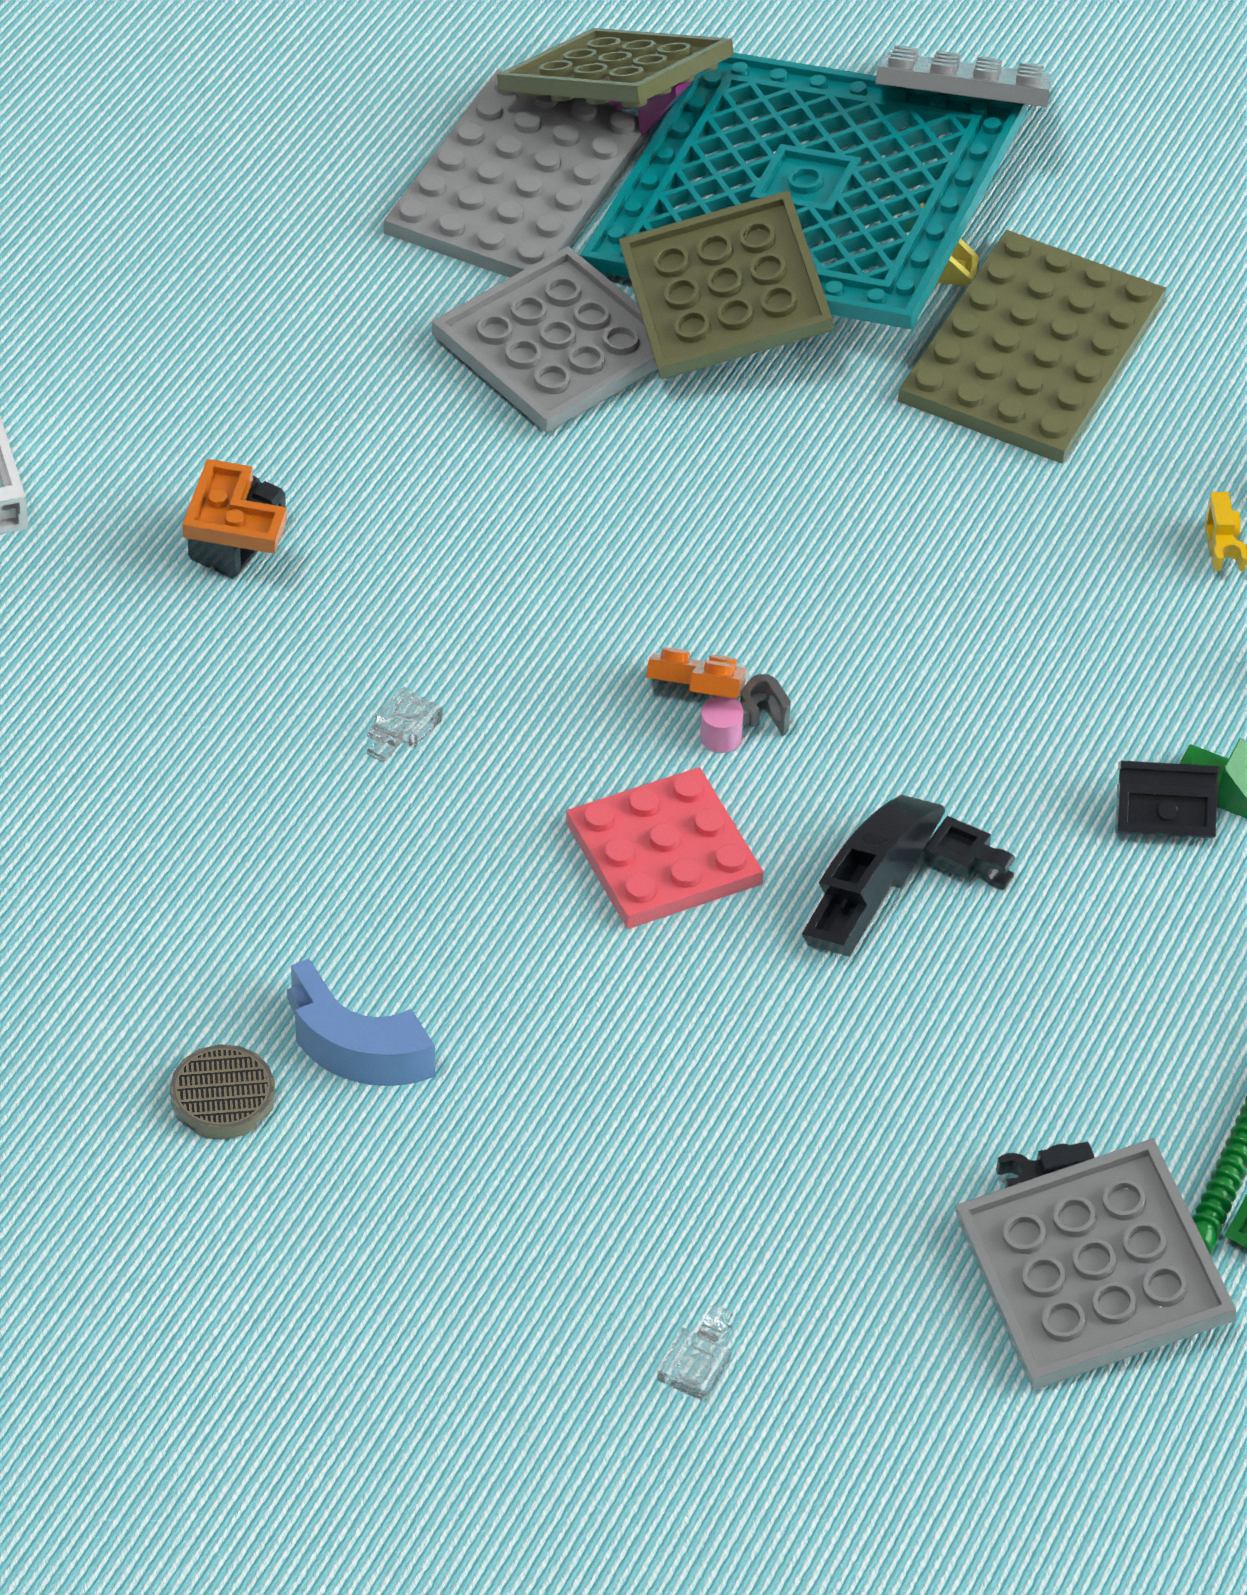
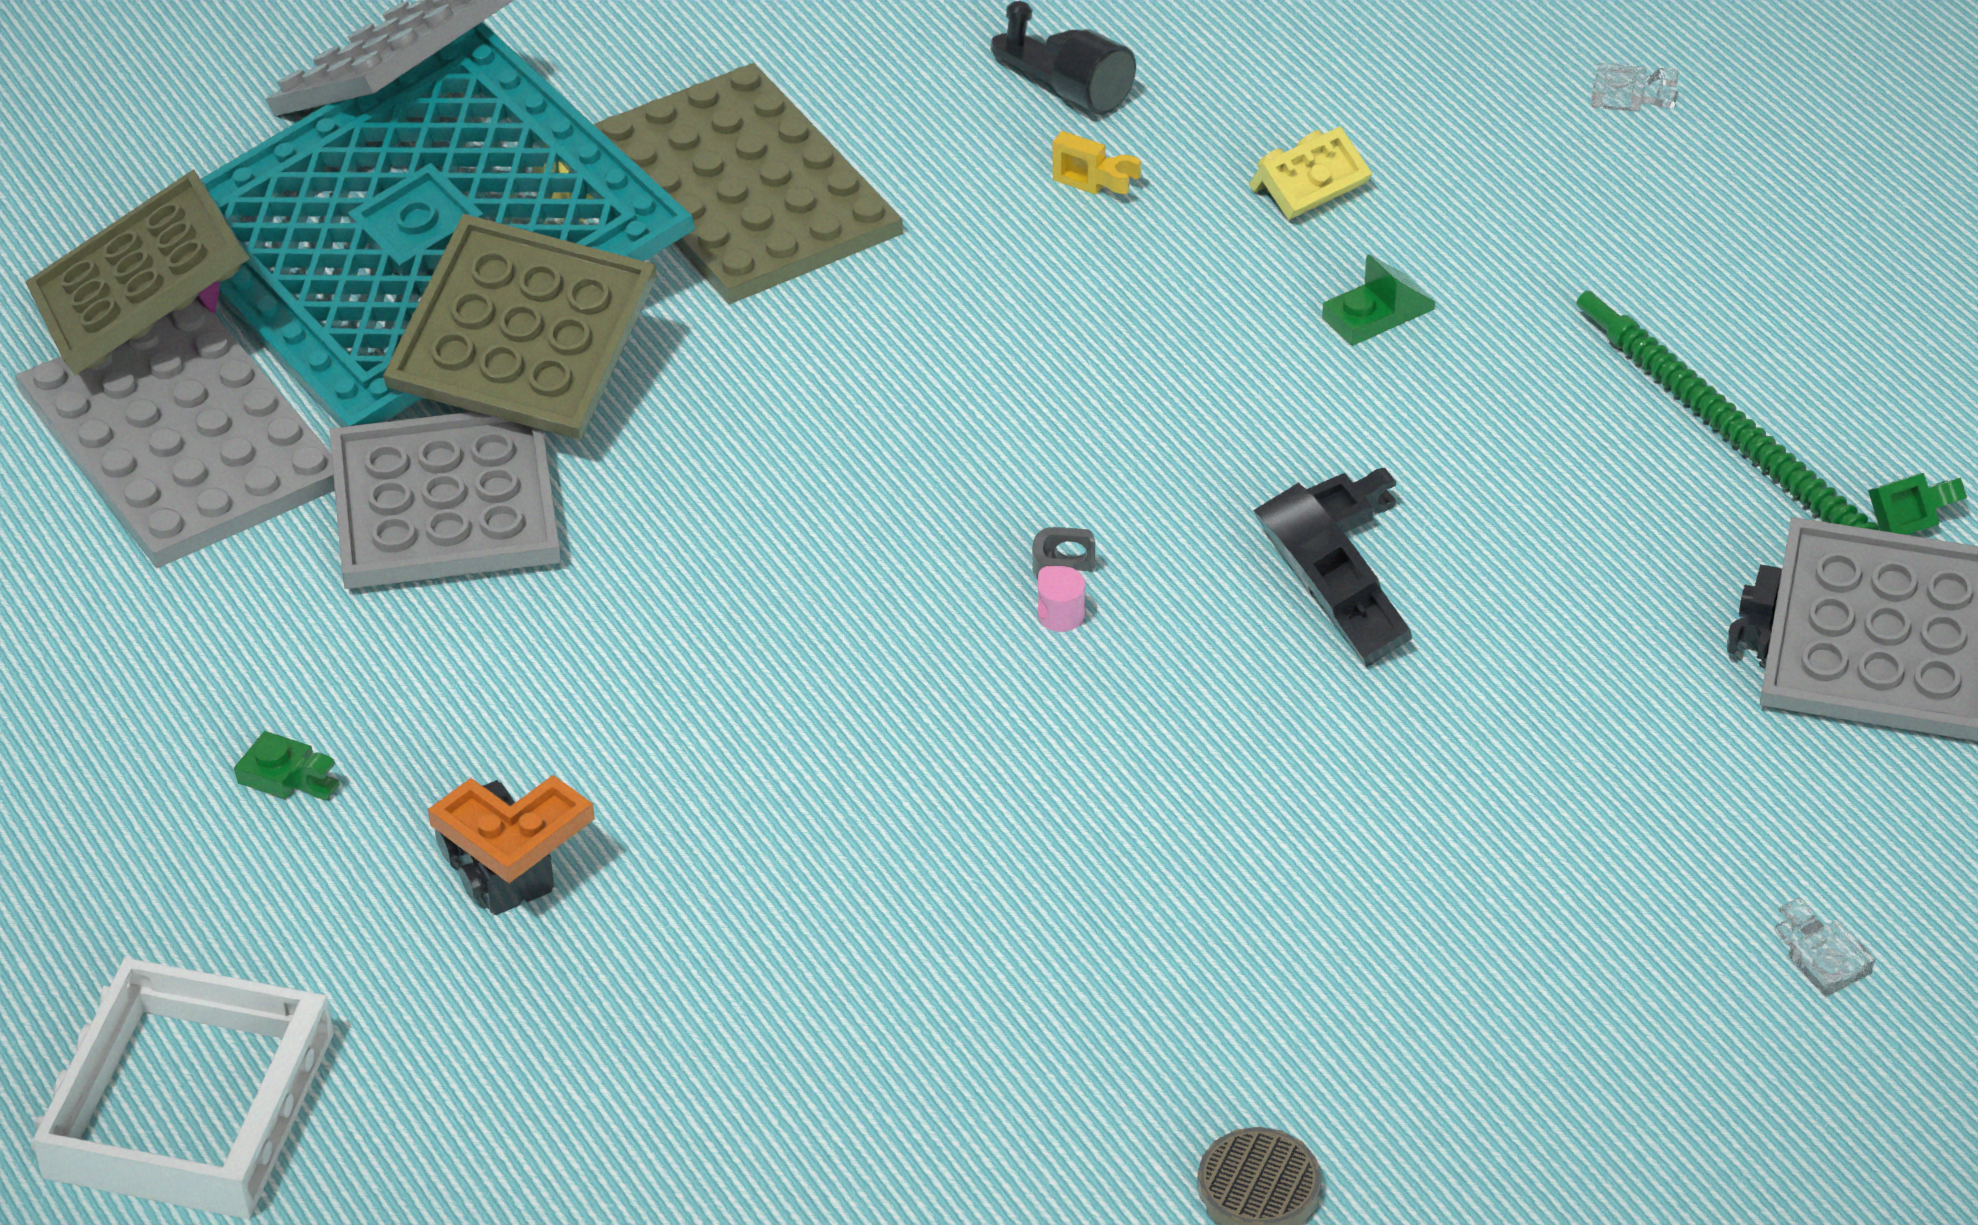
camera: 55 degrees left, 5 degrees down
medium blue arch [287,958,435,1086] -> none
clear plate [367,686,443,763] -> none
coral plate [566,767,764,929] -> none
orange plate [646,647,747,699] -> none
black plate [1115,760,1219,839] -> none
none -> green plate [234,731,340,800]

